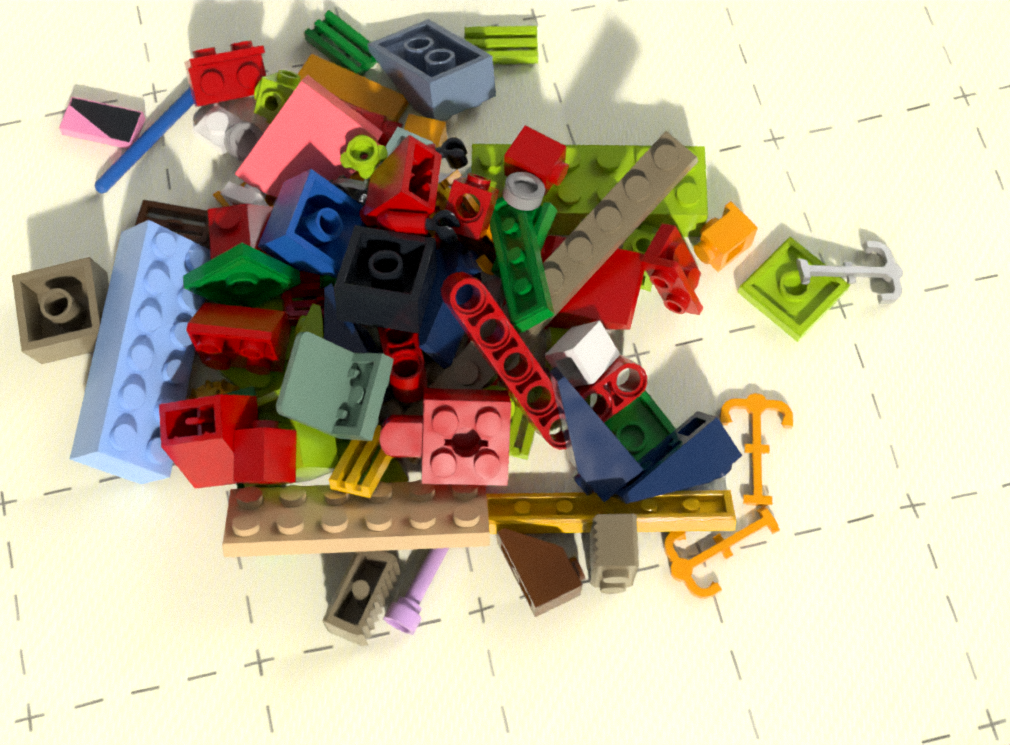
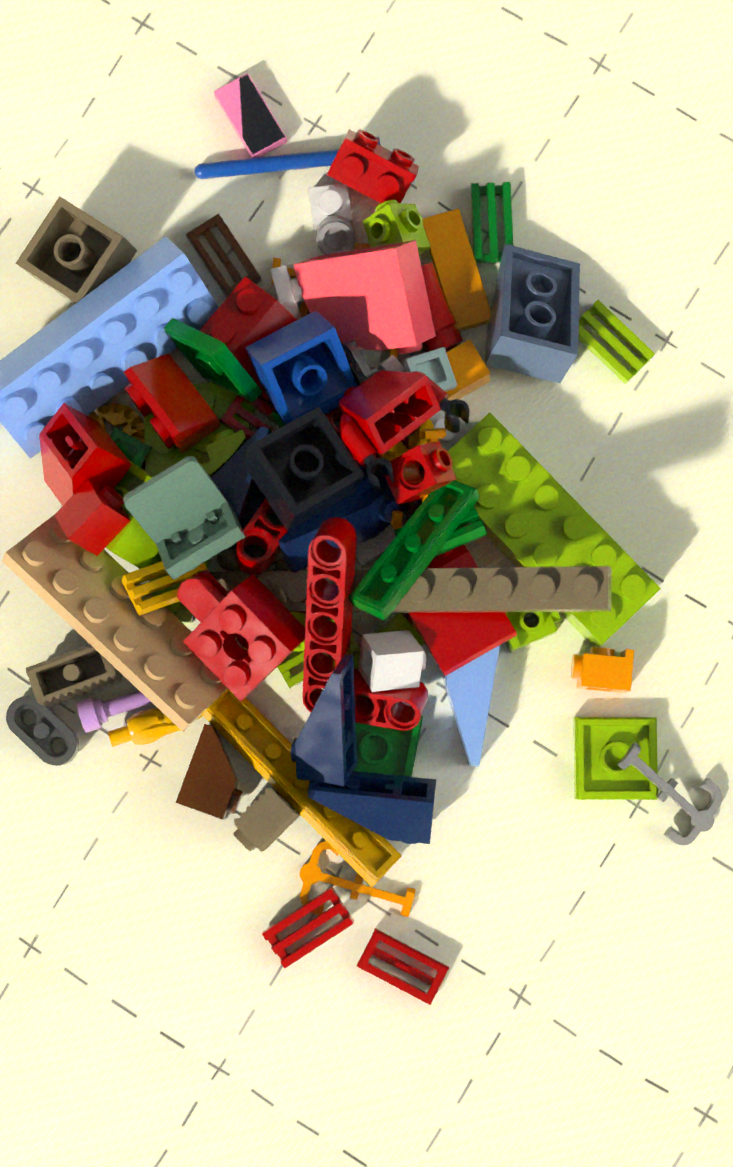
camera: 45 degrees right, 15 degrees up
lime plate [340,135,388,179] -> none
light grey tile [502,172,545,211] -> none
red brick [504,125,569,196] -> none
red bracket [640,223,703,315] -> none
light orange piece [719,393,793,506] -> none
none -> dark grey plate [6,696,79,766]
none -> yellow piece [108,708,203,747]
none -> red tile [262,886,355,969]
none -> red tile [356,928,449,1005]
none -> light blue slope [437,645,500,767]

